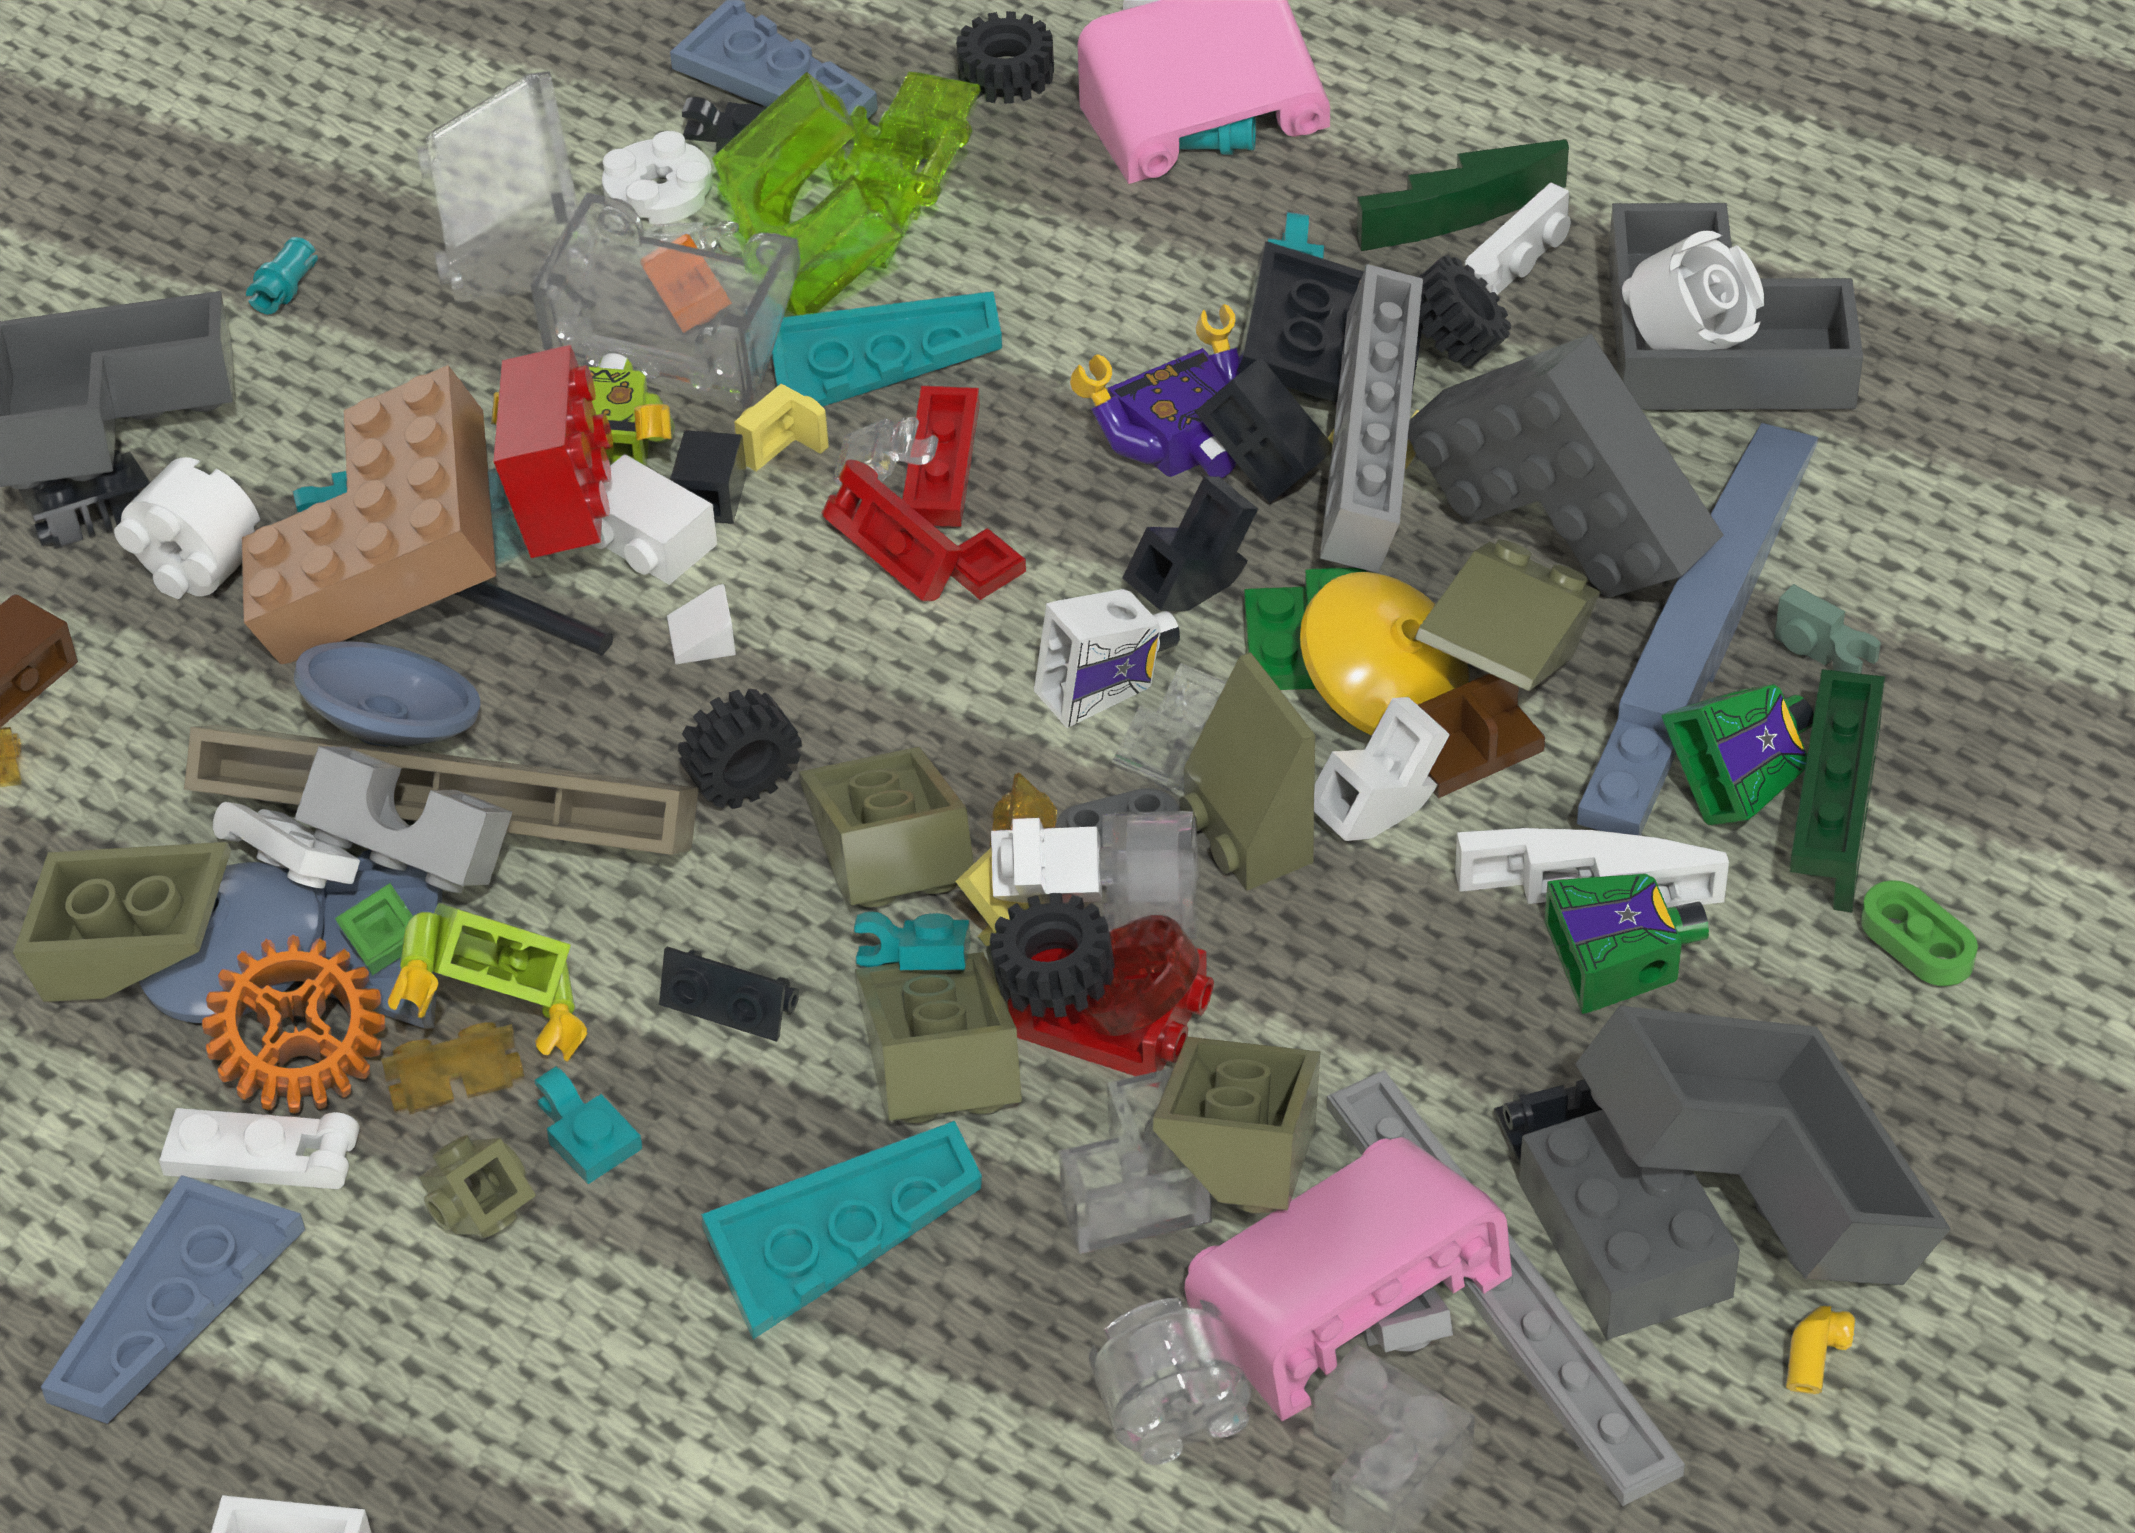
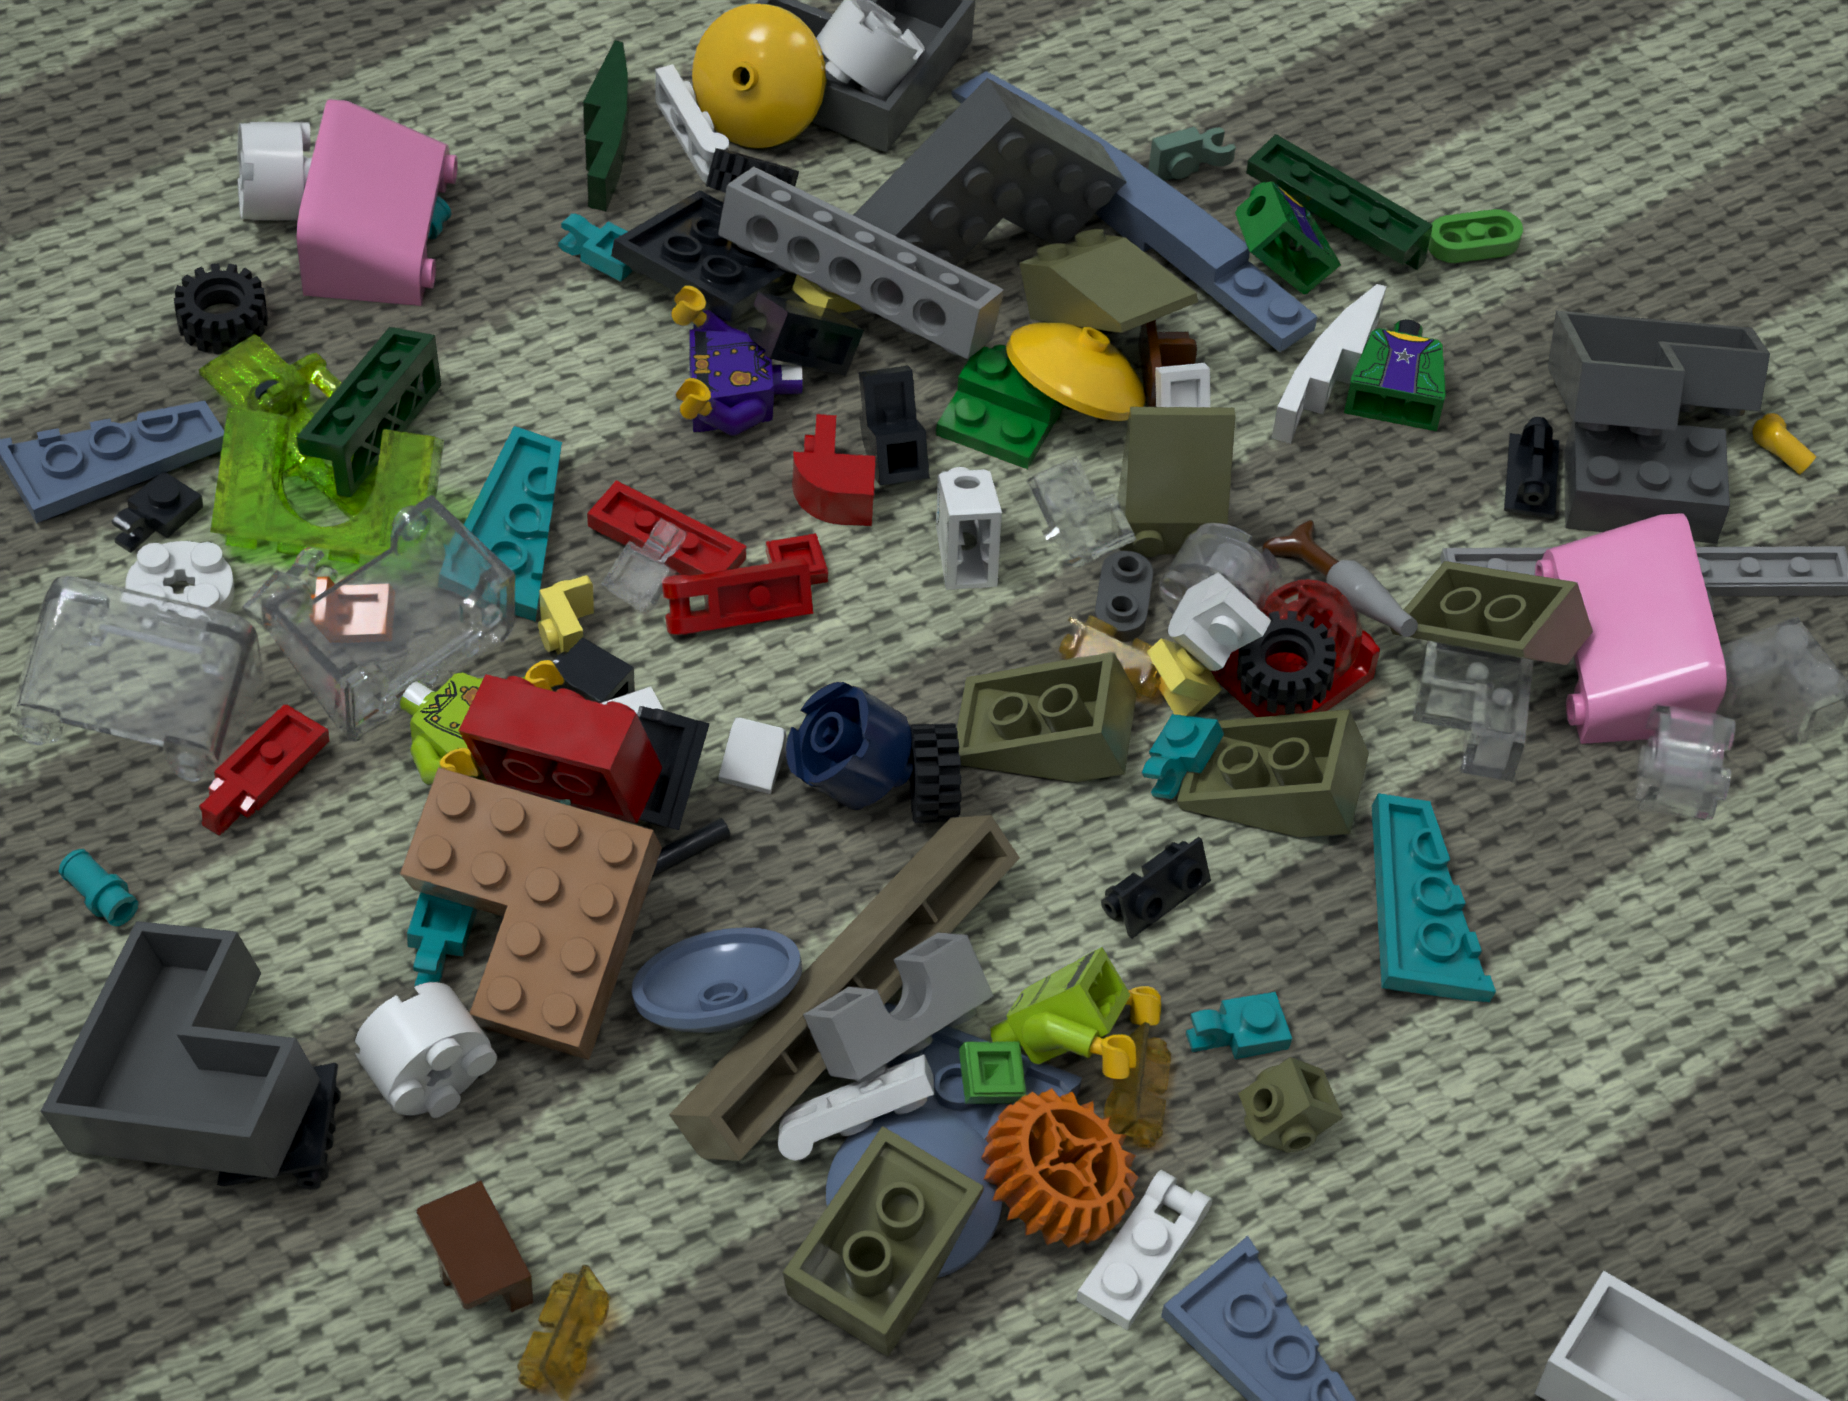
camera: 70 degrees left, 5 degrees up
none -> red hinge [199,704,330,836]
none -> dark green fence [296,327,441,498]
none -> black hinge [637,706,710,830]
none -> yellow dish [692,4,826,148]
none -> dark blue brick [786,682,913,810]
none -> red brick [792,414,876,526]
none -> light grey piece [1262,520,1418,637]

